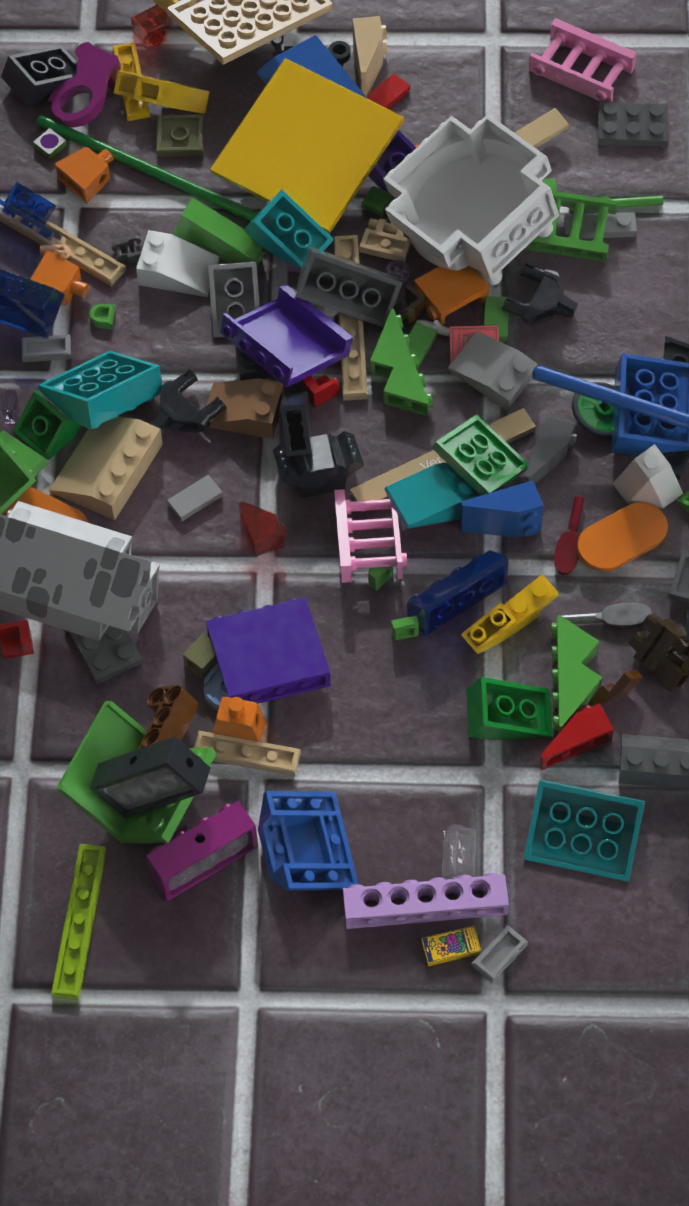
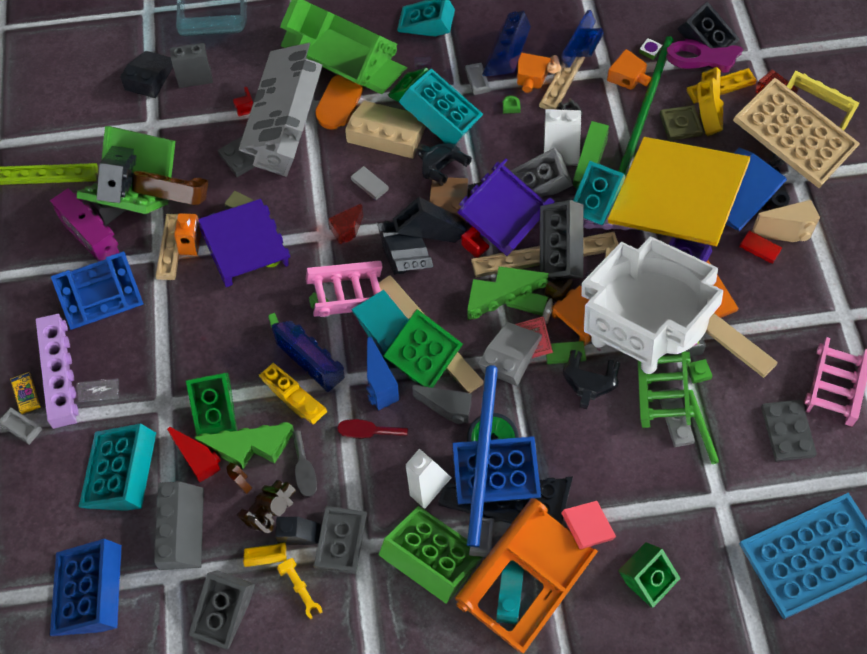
camera: 80 degrees right, 0 degrees up
orange tile [577,502,668,572] -> none

